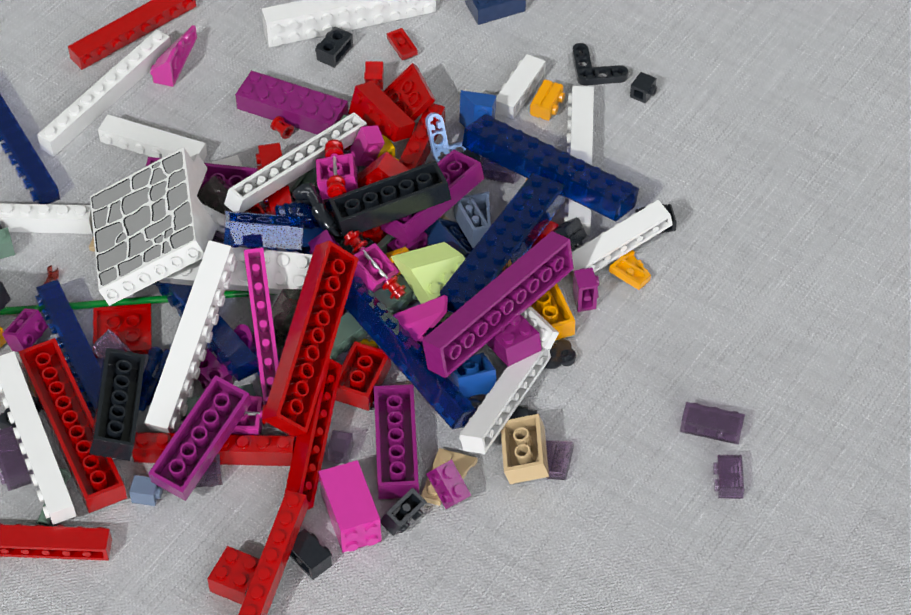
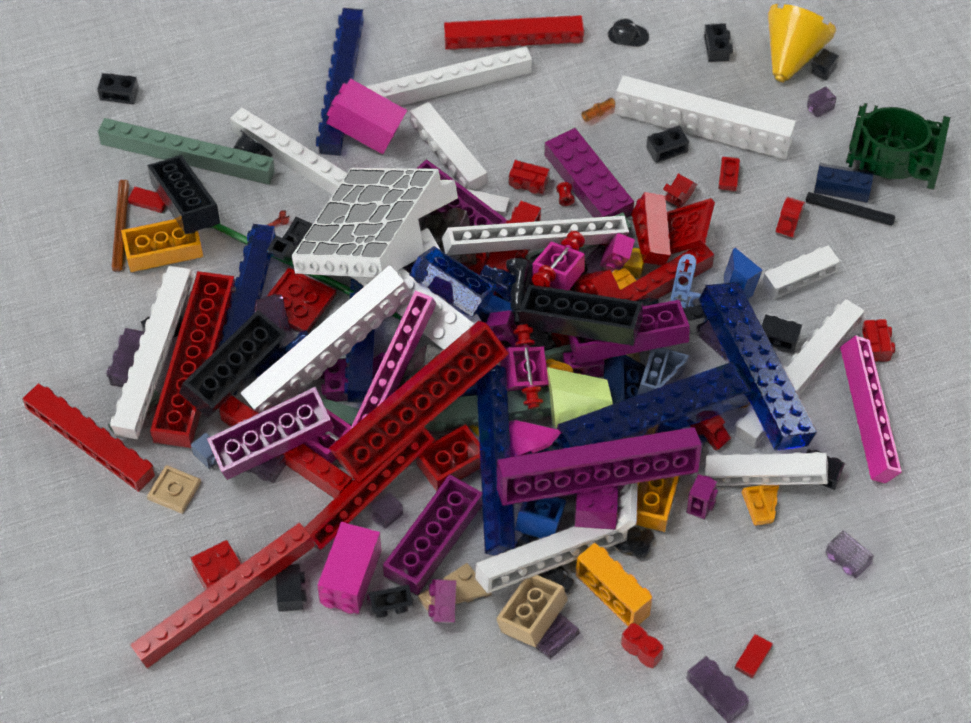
camera: 35 degrees right, 5 degrees up
magenta brick [2,308,48,352] -> none
dark pink wedge [150,25,197,87] -> none
light orange brick [530,79,565,121] -> none
black brick [551,217,587,252] -> none
black beam [572,43,628,86] -> none
black brick [630,72,658,104] -> none
none -> tan tile [147,465,201,514]
none -> black arch [267,217,312,262]
none -> dark pink brick [327,78,407,155]
none -> red brick [509,160,550,194]
none -> light orange brick [576,543,652,626]
none -> clear orange pin [581,97,616,122]
none -> red brick [621,623,664,668]
none -> red tile [734,634,773,679]
none -> black brick [757,314,802,353]
none -> red brick [775,197,806,237]
none -> black axle [806,192,895,225]
none -> clear purple brick [825,530,874,578]
none -> dark pink brick [840,336,902,484]
none -> red brick [862,319,895,362]

